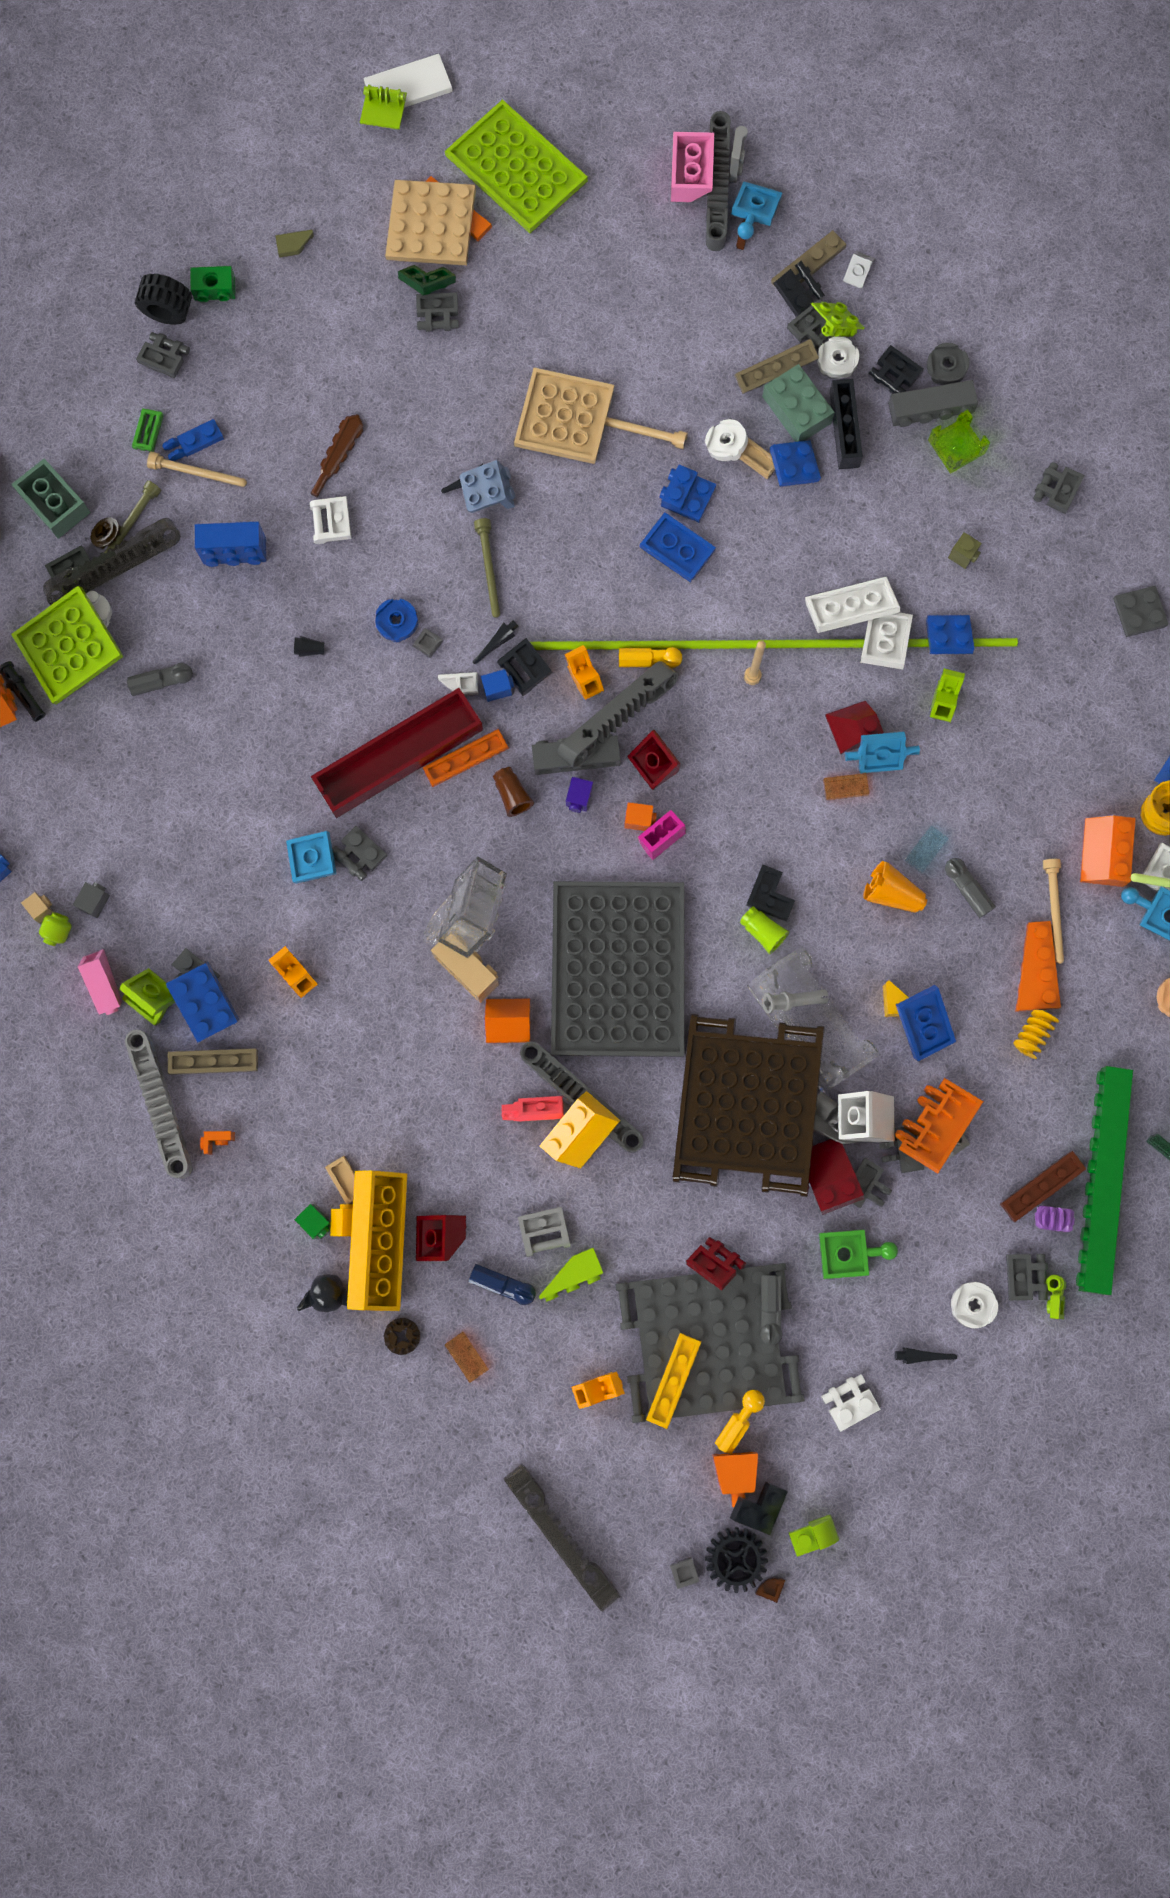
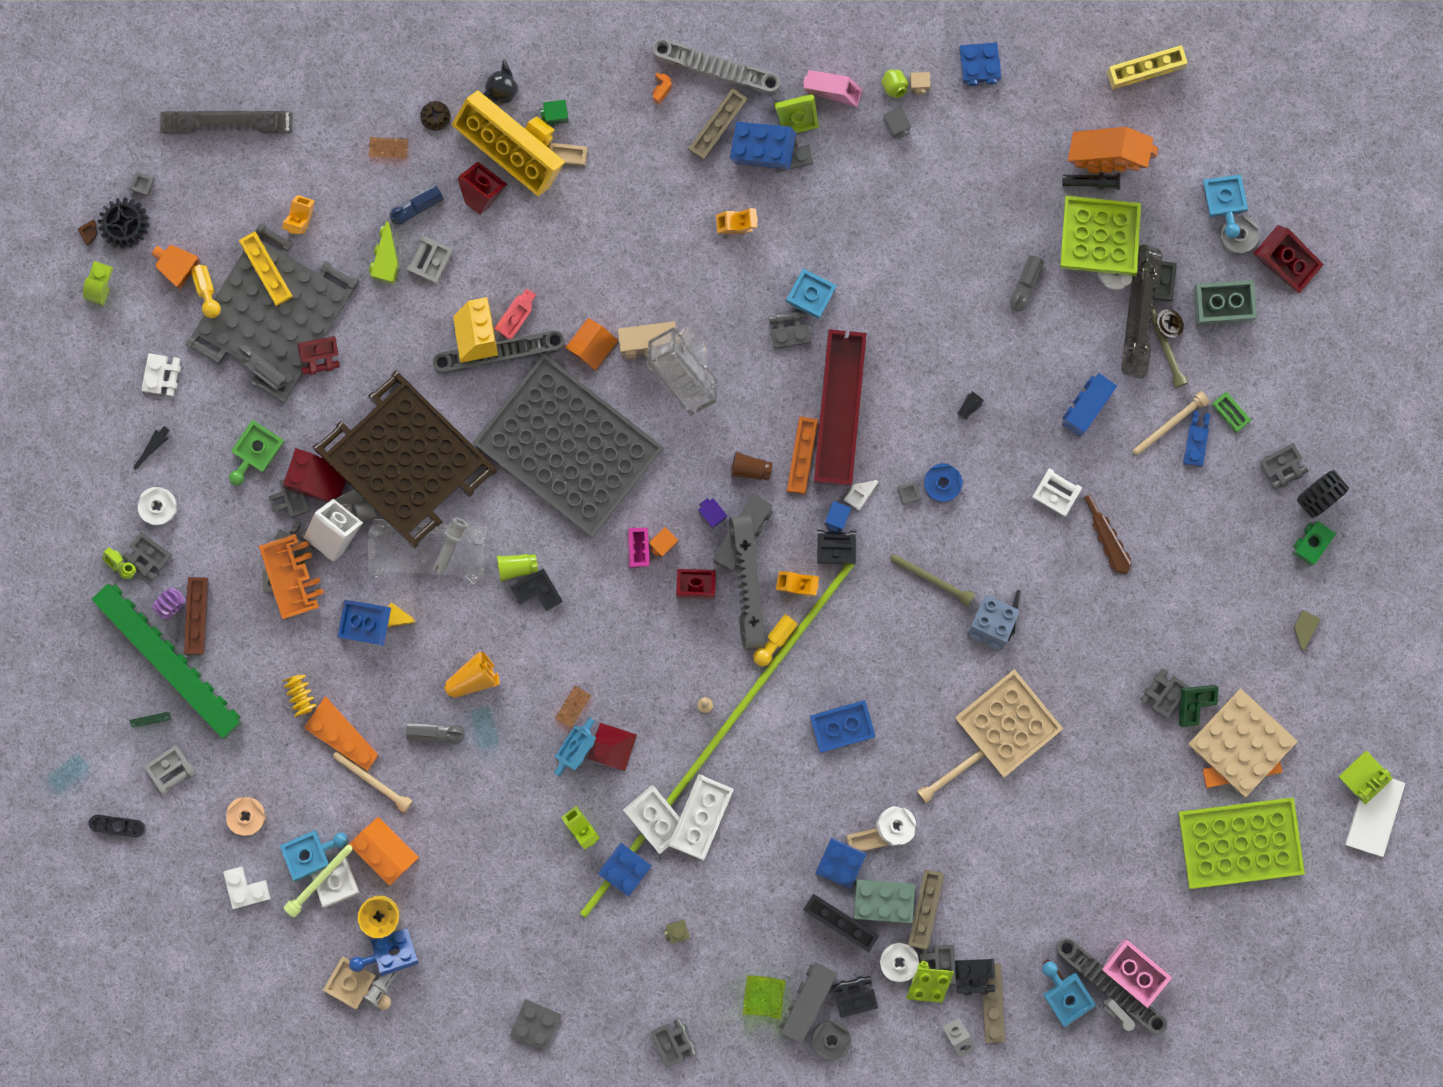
camera: 125 degrees right, 5 degrees up
black piece [473,620,518,664] -> none
blue plate [659,464,716,523] -> none
black plate [730,1481,788,1535] -> none

